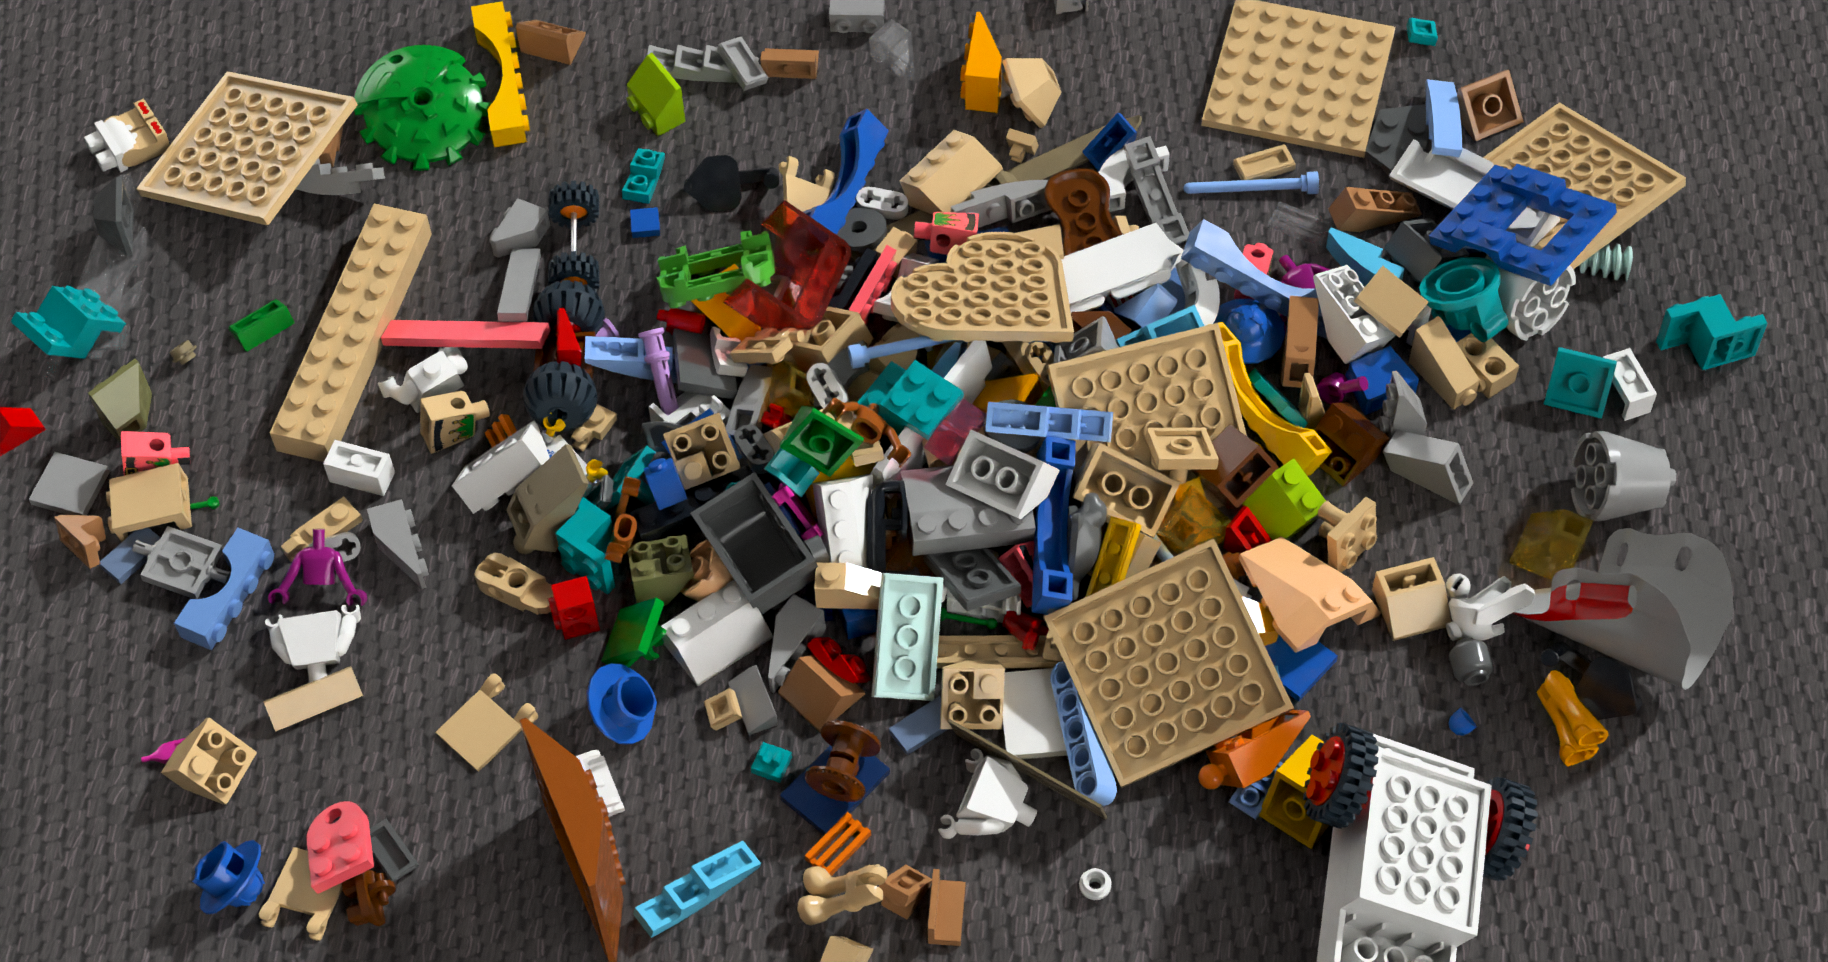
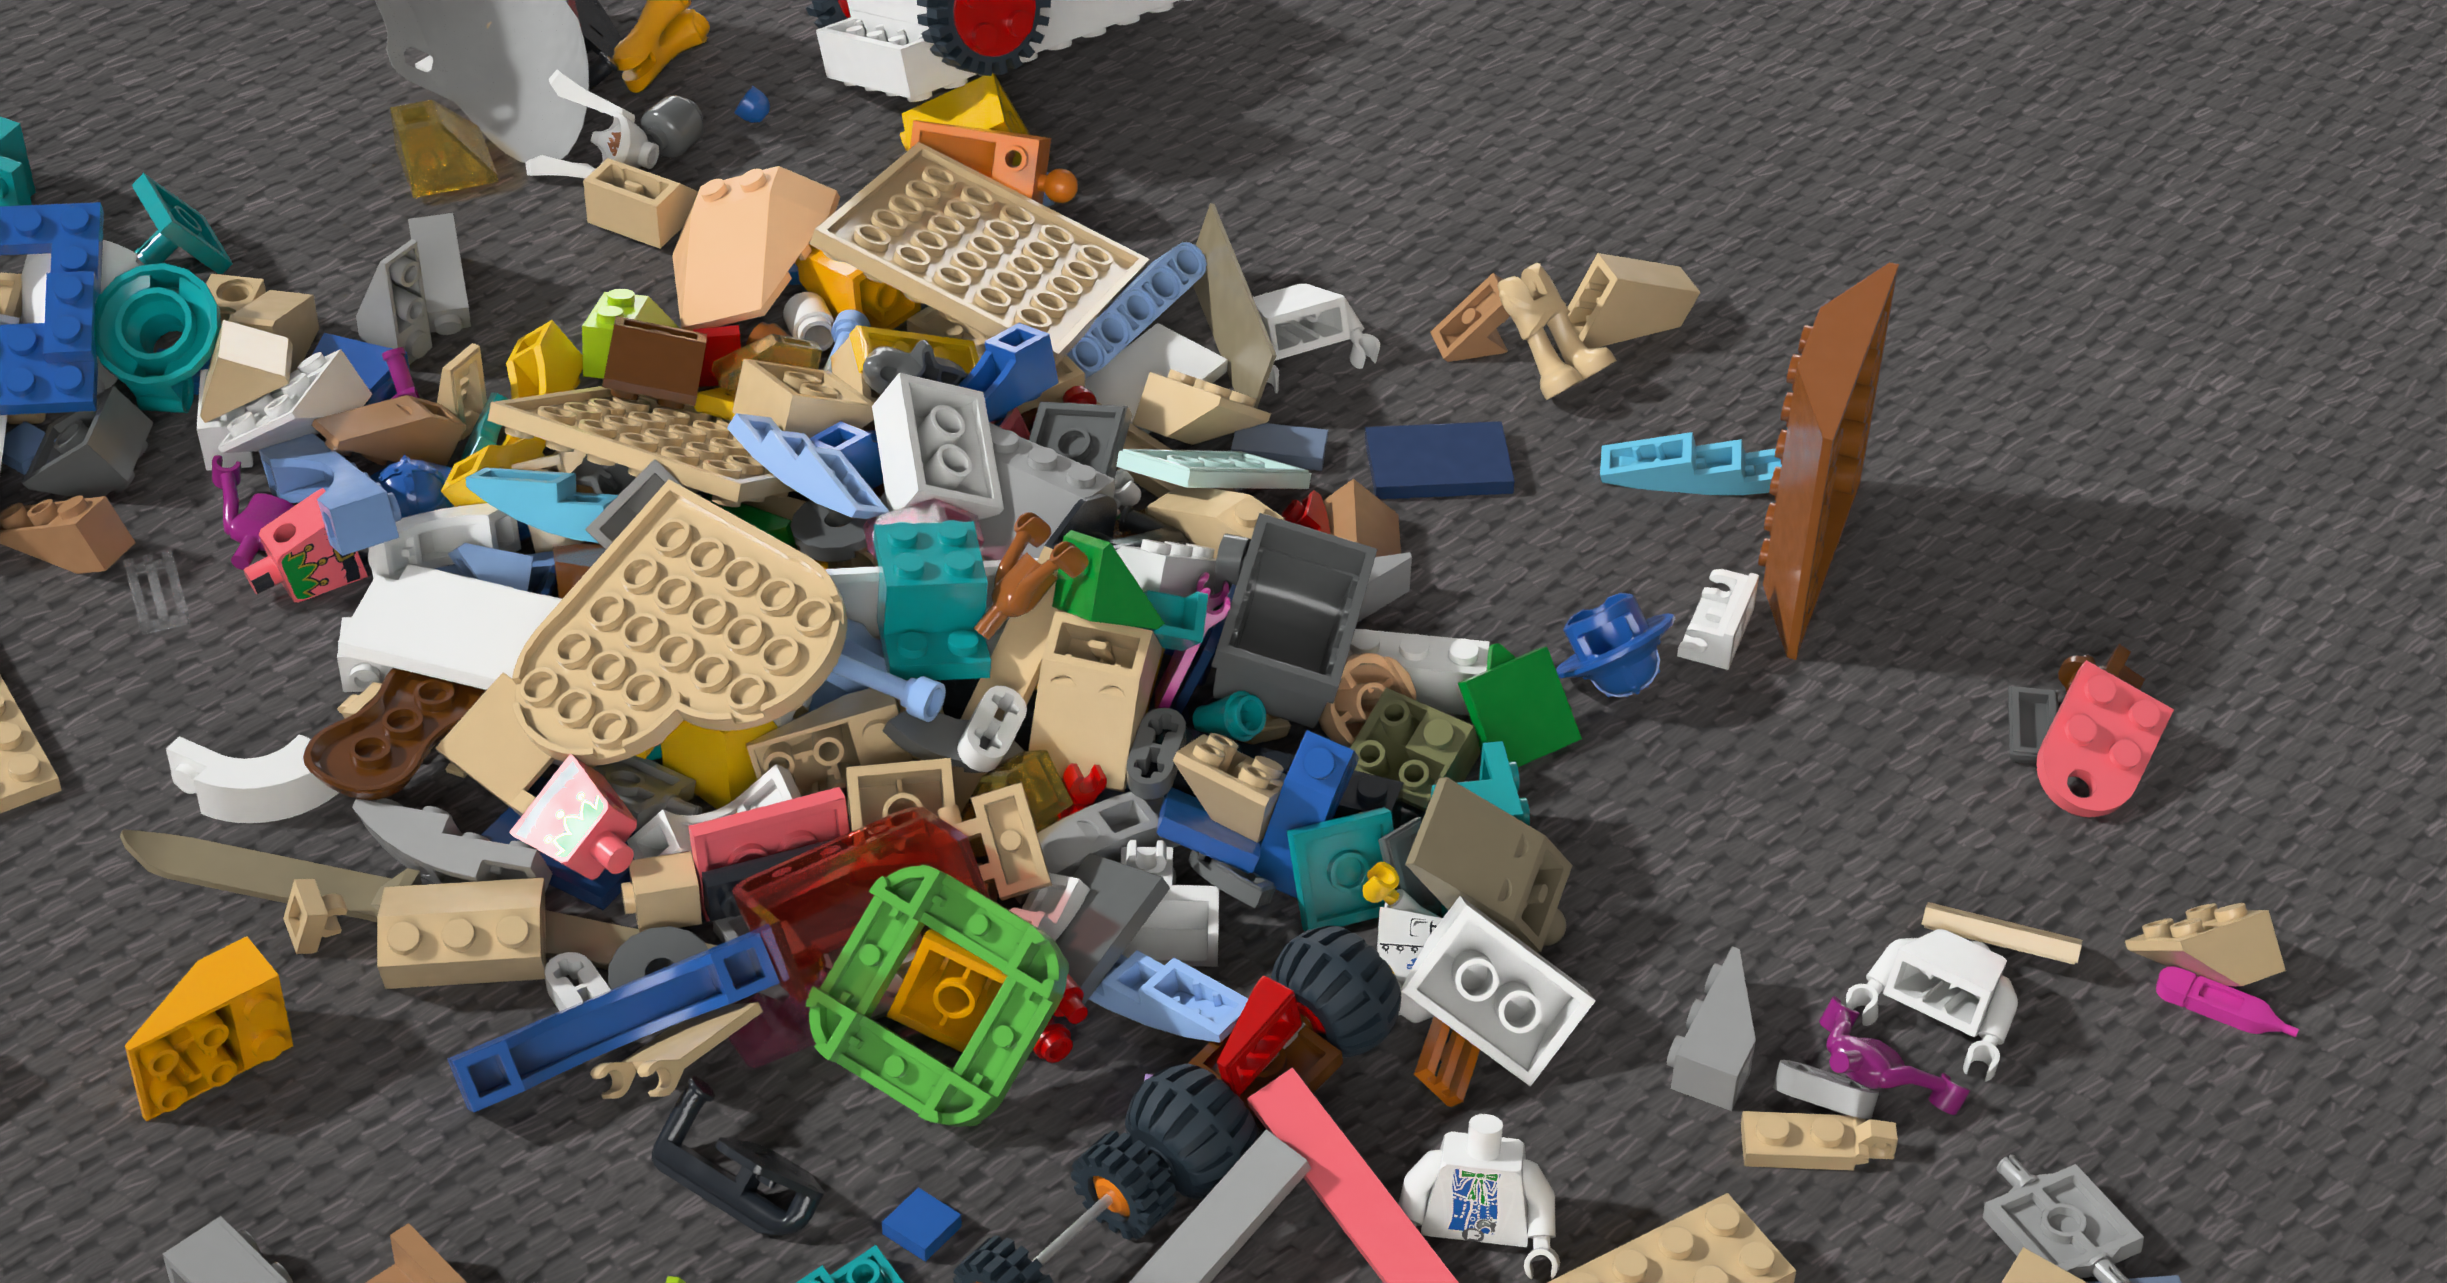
camera: 140 degrees left, 15 degrees down
medium blue arch [174,528,274,650] -> none
blue helmet [192,840,265,915] -> none
tan flag [259,847,342,941] -> none
white panel [323,440,395,496] -> none
tan torso [420,391,490,454] -> none
tan flag [435,673,538,772] -> none
tan piece [474,552,554,615] -> none
red brick [548,576,600,640] -> none
dark orange piece [604,476,641,563] -> none
lavender pin [638,327,679,416] -> none
tan tile [704,688,742,730] -> none
light grey slope [728,665,778,735] -> none
teal tile [751,742,792,783] -> none
reddish brown hose [805,720,881,802] -> none
orange tile [805,812,871,876] -> none
clear slope [869,19,914,82] -> none
medium nougat panel [928,869,966,946] -> none
tan slope [1002,58,1061,128] -> none
white plate [1079,868,1111,900] -> none
blue slope [1082,113,1137,171] -> none
light grey slope [1124,136,1189,245] -> none
tan tile [1146,428,1219,484] -> none
light blue piece [1183,171,1319,194] -> none
tan tile [1233,144,1296,180] -> none
reddish brown slope [1314,402,1391,486] -> none
tan plate [1318,497,1377,573] -> none
medium azure slope [1326,227,1405,286] -> none
white hinge [1445,573,1471,599] -> none
light grey cone [1571,431,1676,521] -> none
white panel [1603,348,1657,421] -> none

